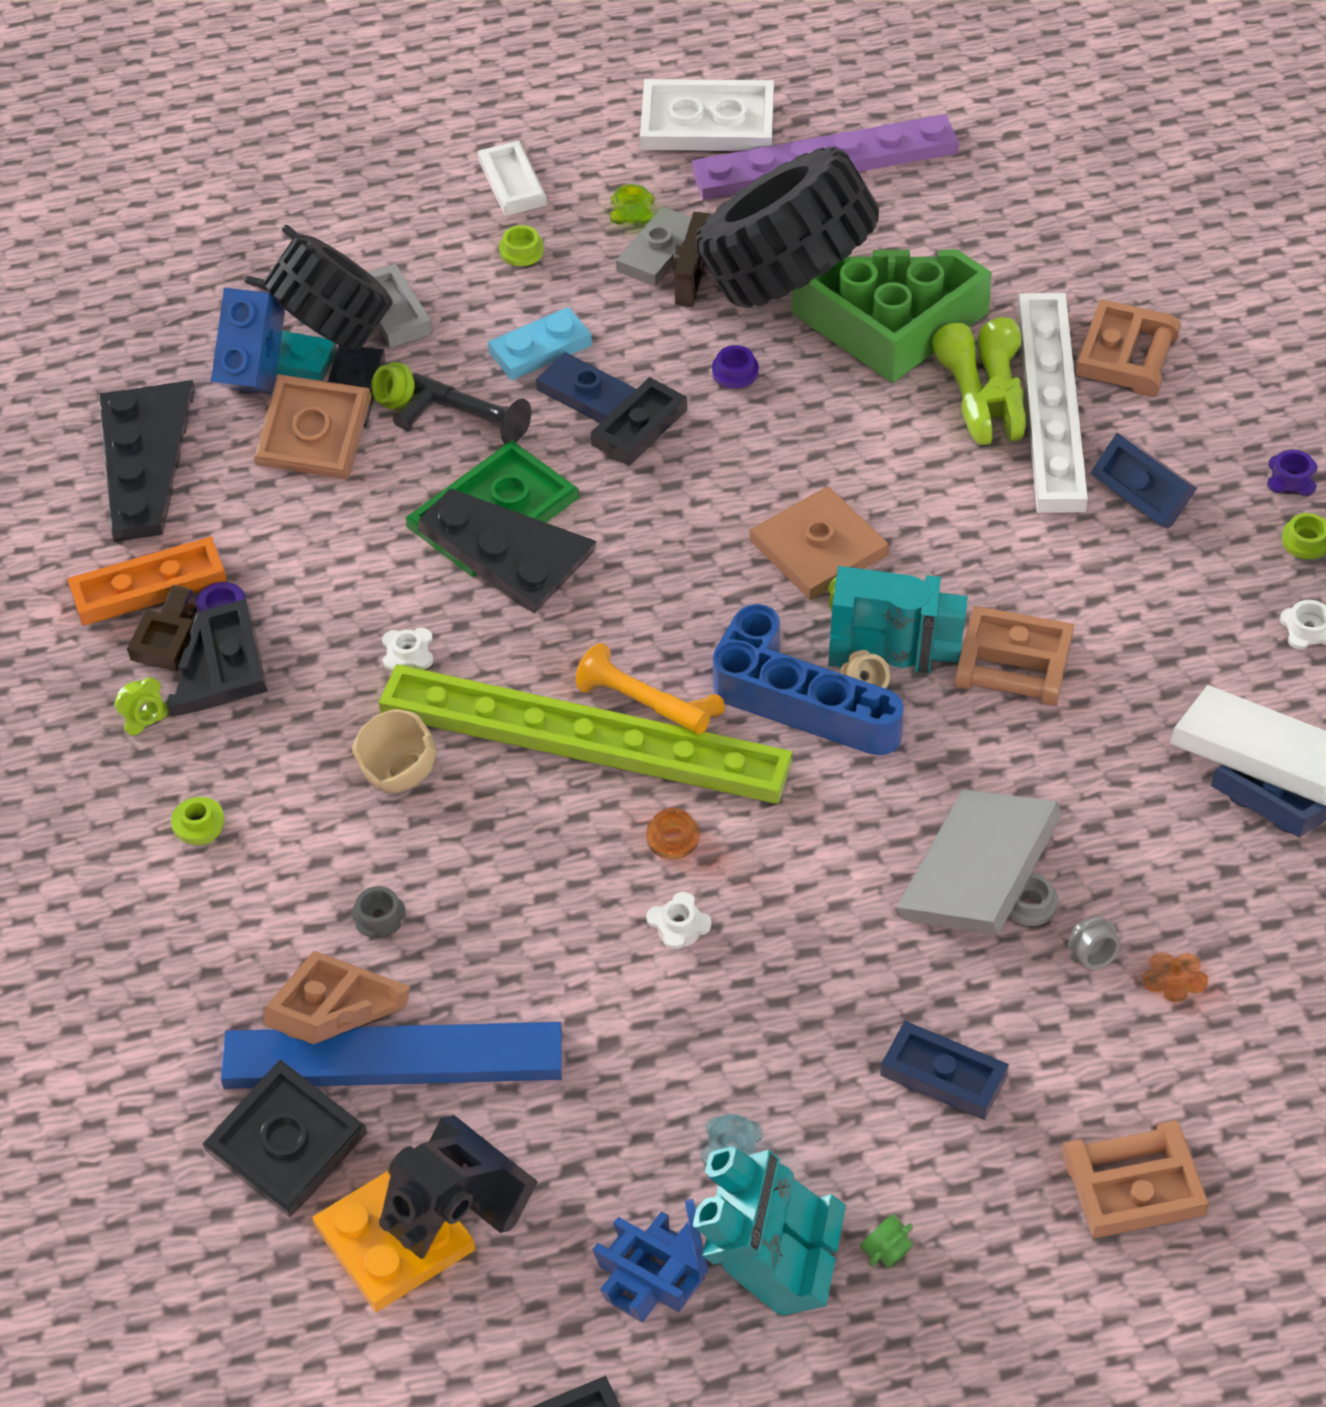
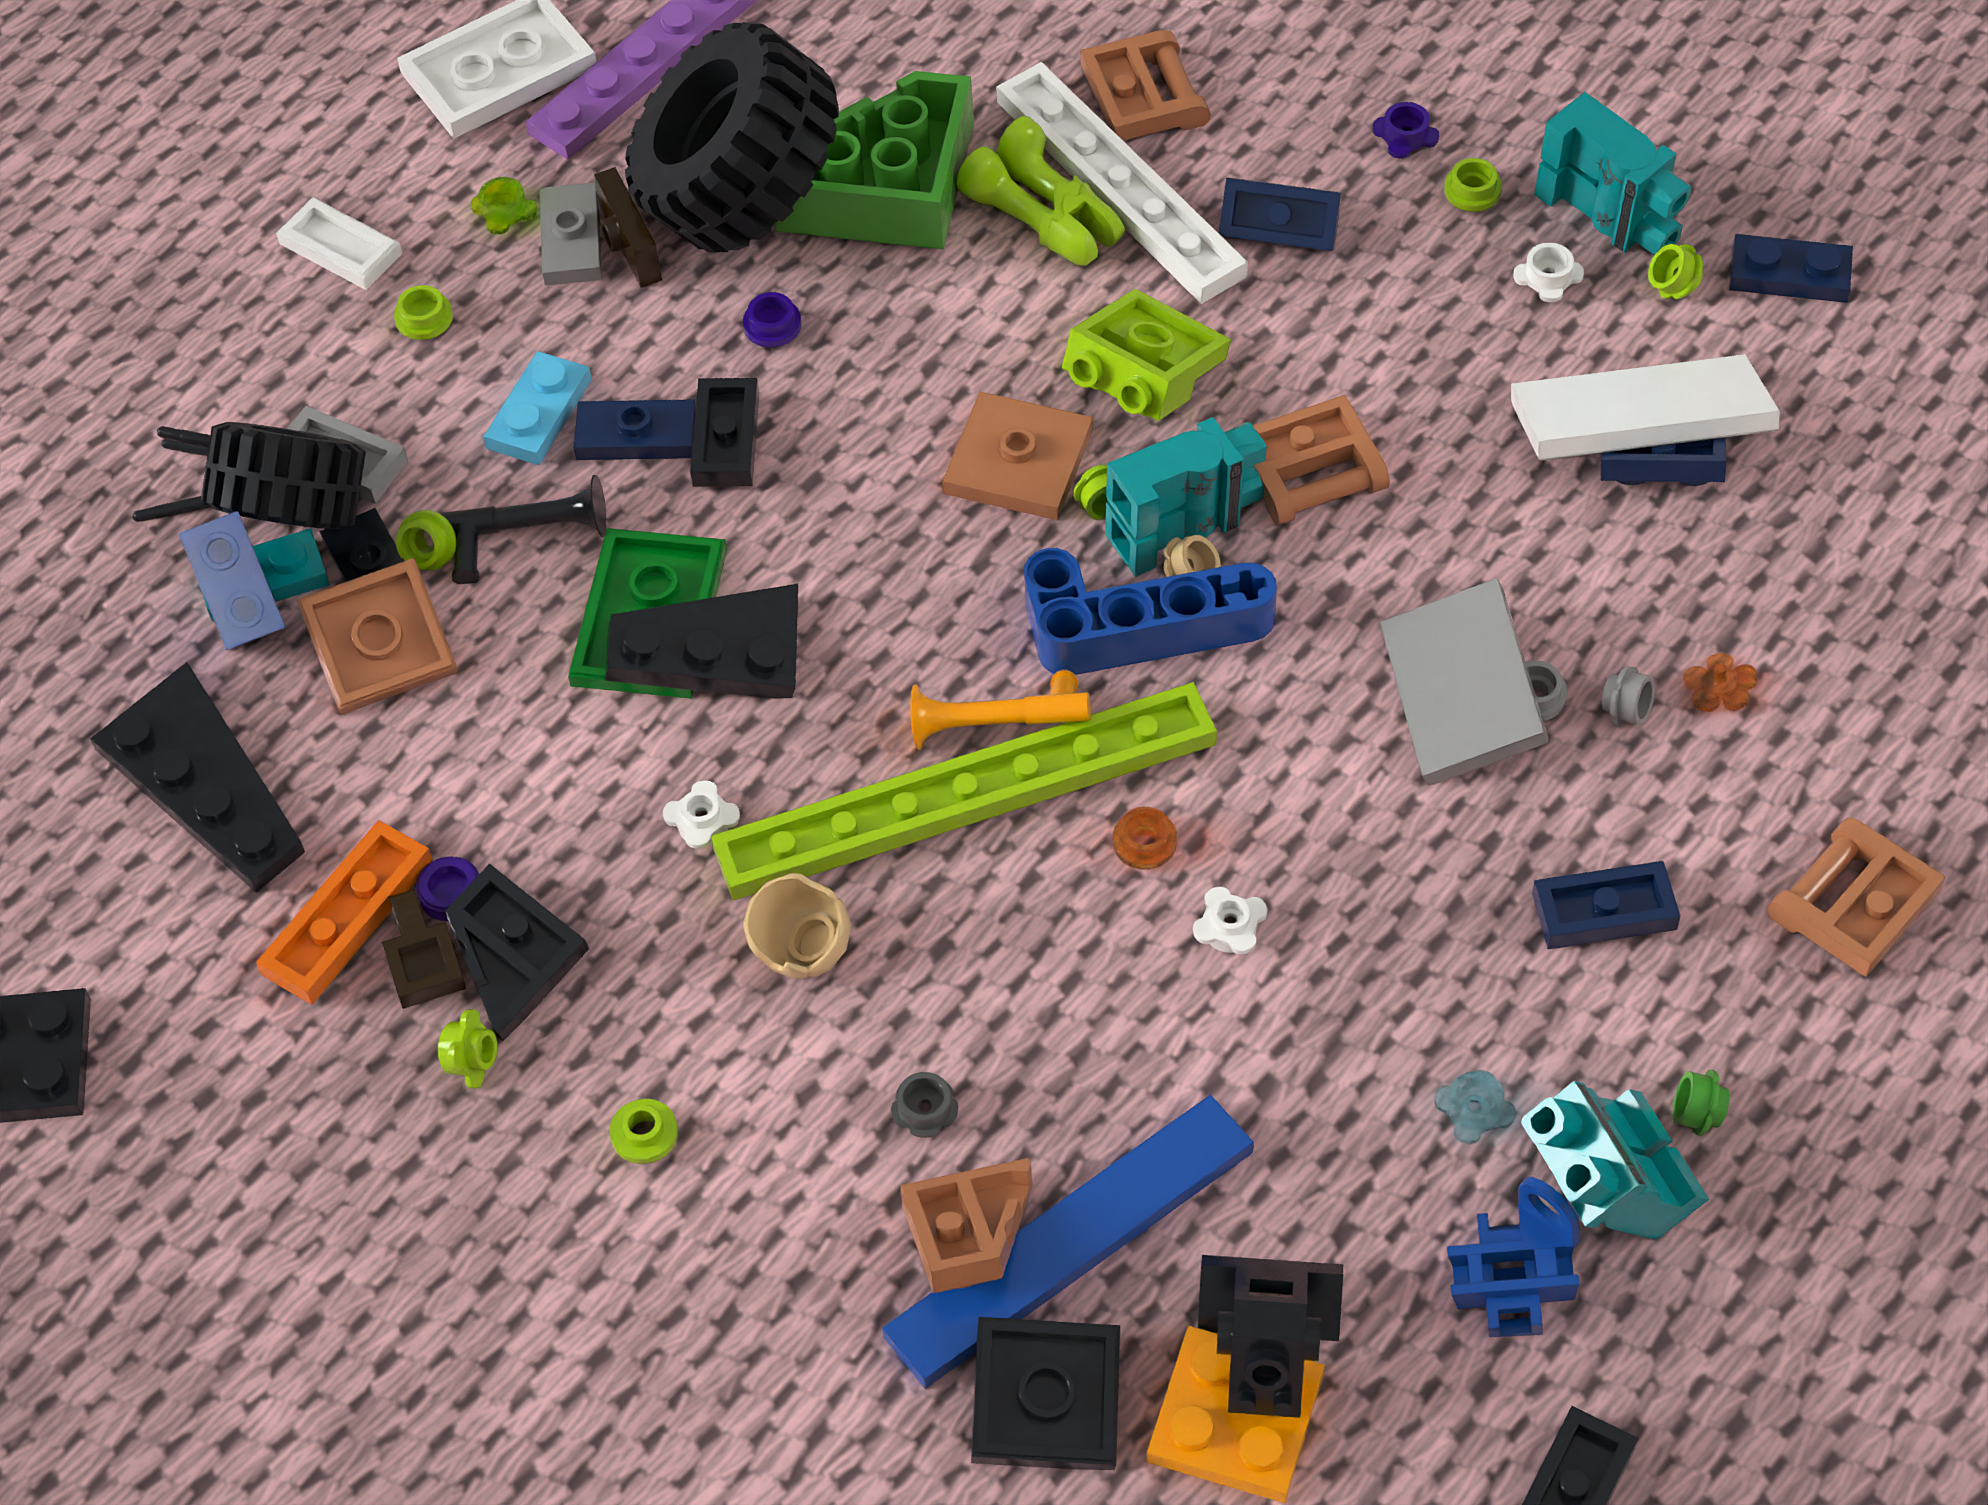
camera: 35 degrees left, 5 degrees up
none -> lime plate [1062,289,1232,421]

